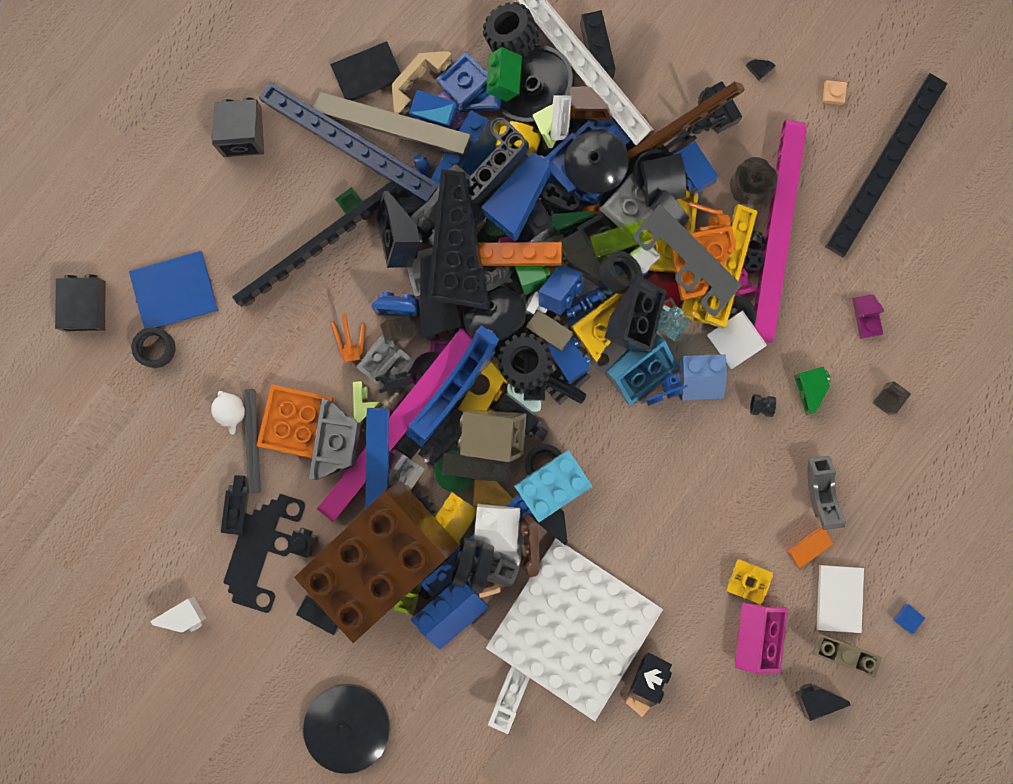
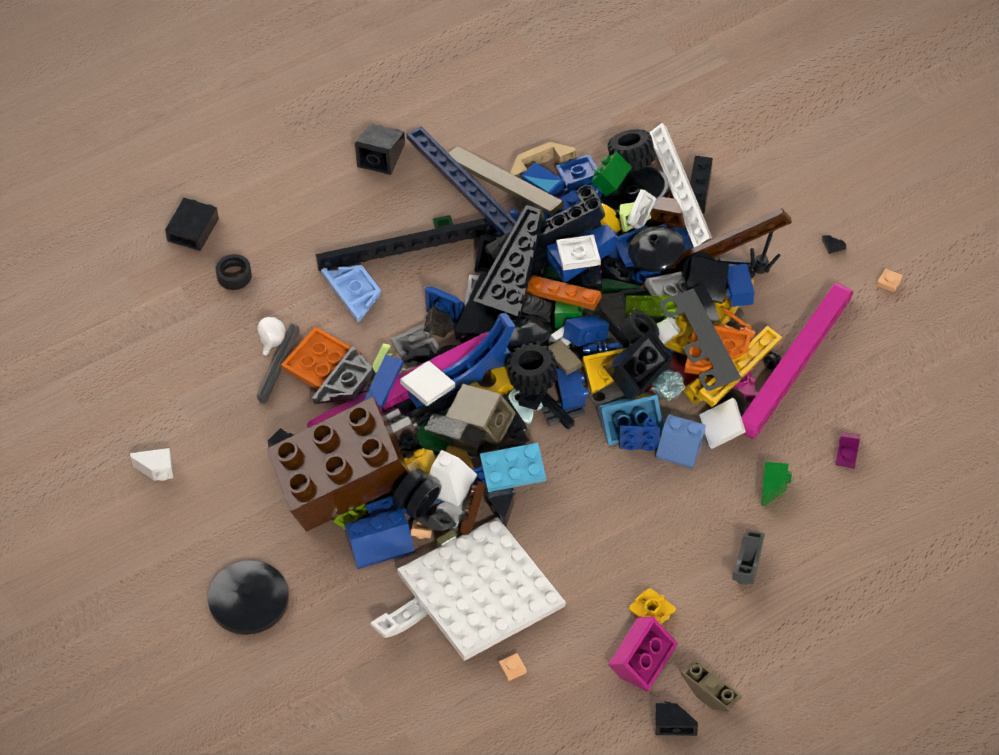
camera: 25 degrees right, 30 degrees down
blue piece [129,251,218,328] -> none
black hinge [221,475,249,535] -> none
black piece [223,494,305,613] -> none
black brick [296,594,340,636] -> none
black tile [330,41,401,101] -> none
orange plant [331,312,365,362] -> none
black slope [376,191,422,268] -> none
black brick [627,653,672,707] -> none
black brick [697,81,742,134] -> none
clear smoke brick [730,157,777,205] -> none
black wheel [742,250,764,274] -> none
black wheel [750,394,776,417] -> none
orange slope [786,527,833,569] -> none
white tile [817,565,864,633] -> none
black plate [825,73,948,258] -> none
clear smoke panel [873,381,911,415] -> none
blue tile [893,604,925,635] -> none
none -> light blue wing [321,265,381,323]
none -> white tile [400,361,455,406]
none -> black plate [400,433,418,451]
none -> olive tile [436,530,457,548]
none -> white tile [556,235,601,270]

